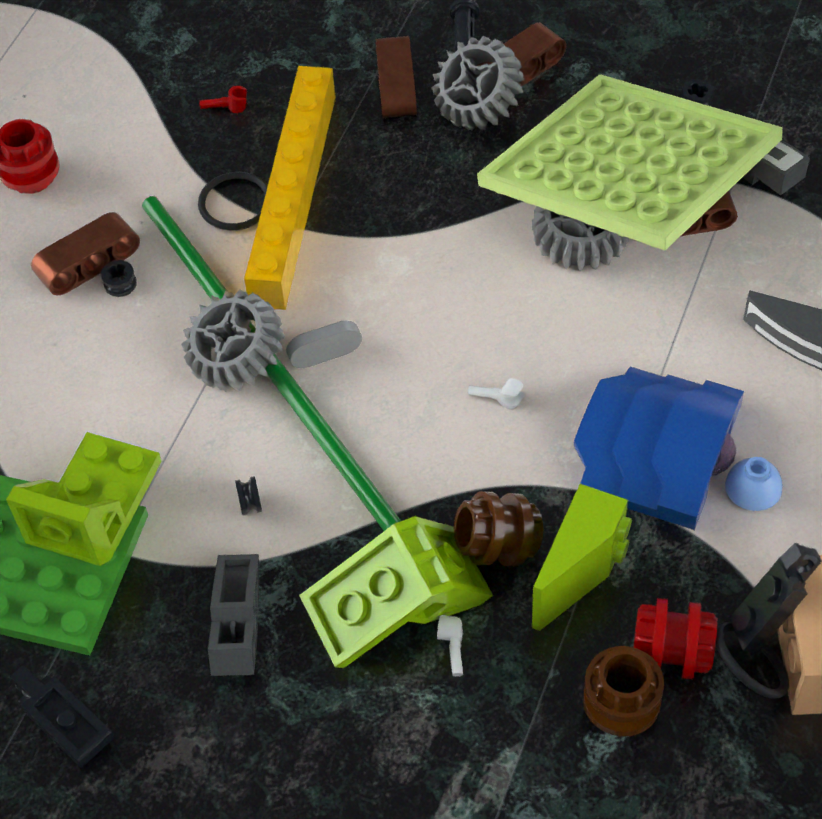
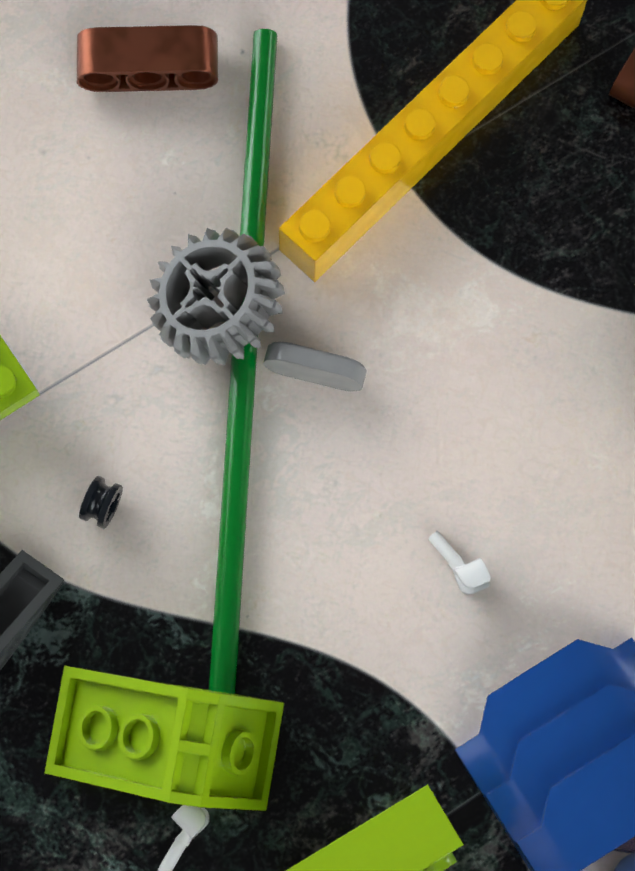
camera: 30 degrees right, 20 degrees up
black bush [101,260,137,297] -> none
black tyre [198,172,268,230] -> none
reddish brown piece [454,491,543,567] -> none

